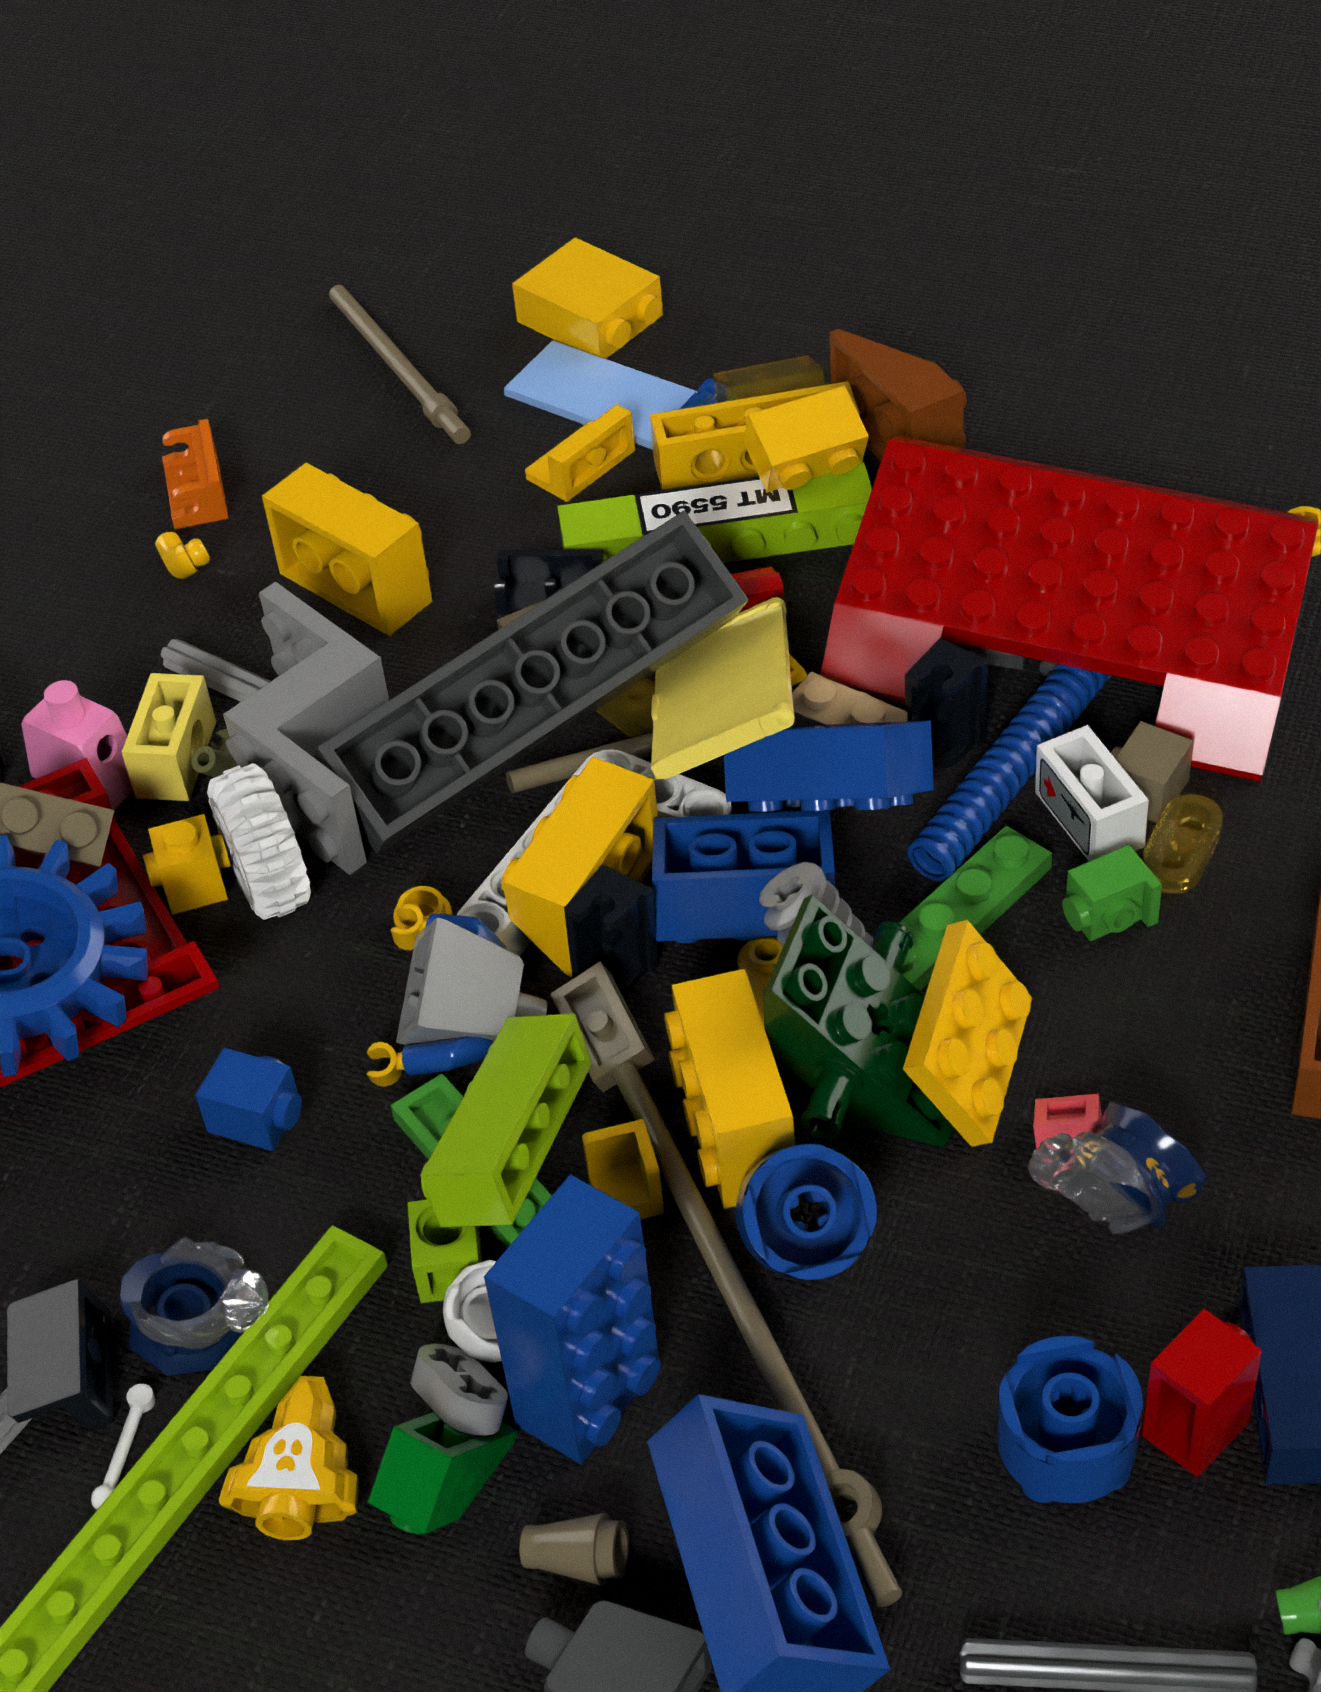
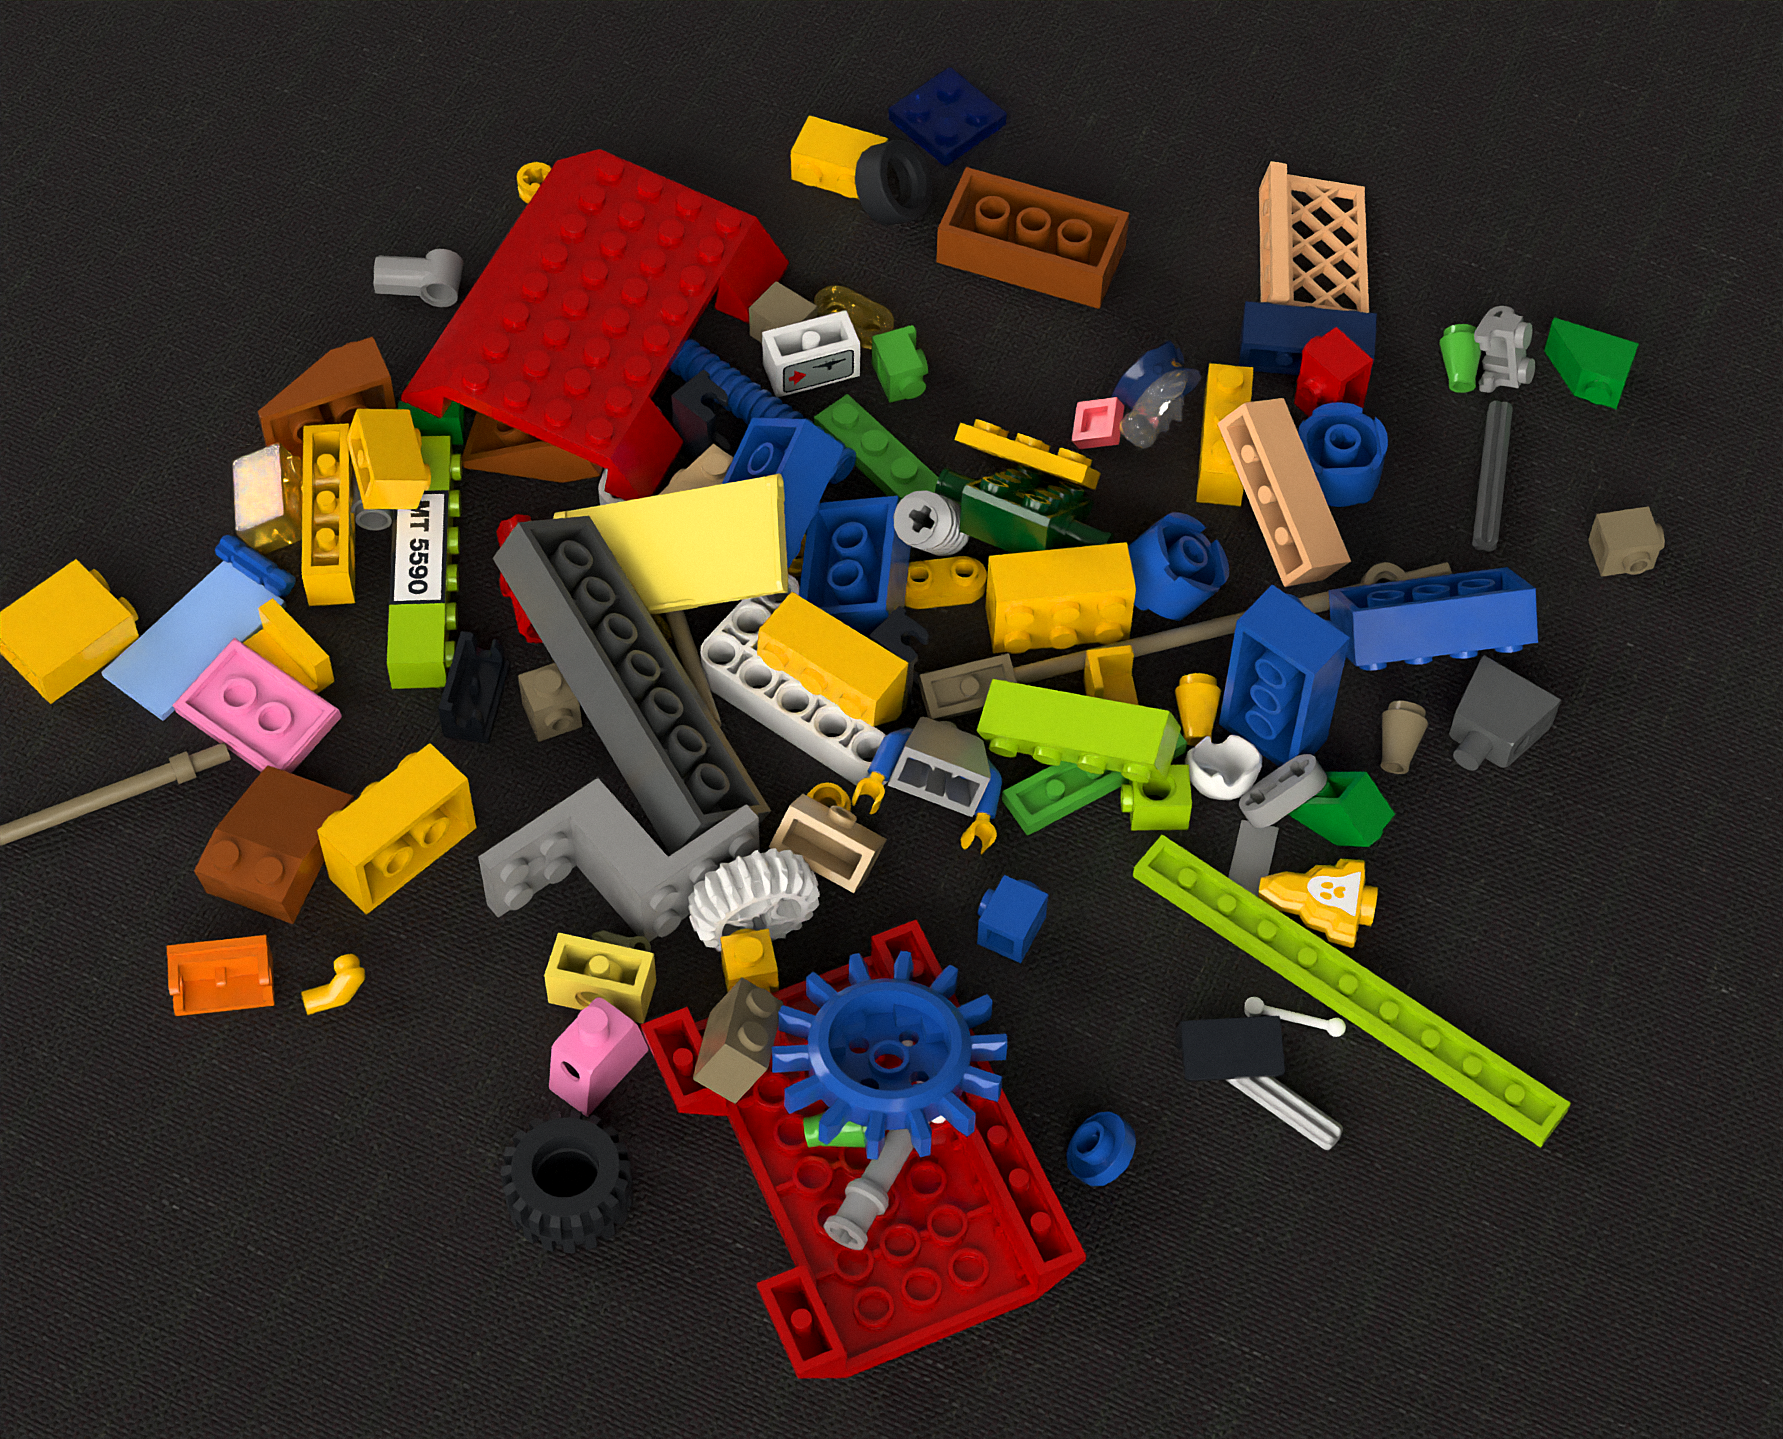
camera: 90 degrees left, 10 degrees up
piece [119,1237,270,1376] -> none
light grey axle [160,639,271,702] -> none
none -> bright pink tile [172,638,342,773]
none -> dark orange slope [194,765,355,924]
none -> light grey piece [373,249,464,307]
none -> tan brick [769,794,887,893]
none -> yellow brick [1196,363,1253,506]
none -> light nougat brick [1218,398,1351,587]
none -> light grey sticker [1228,820,1279,900]

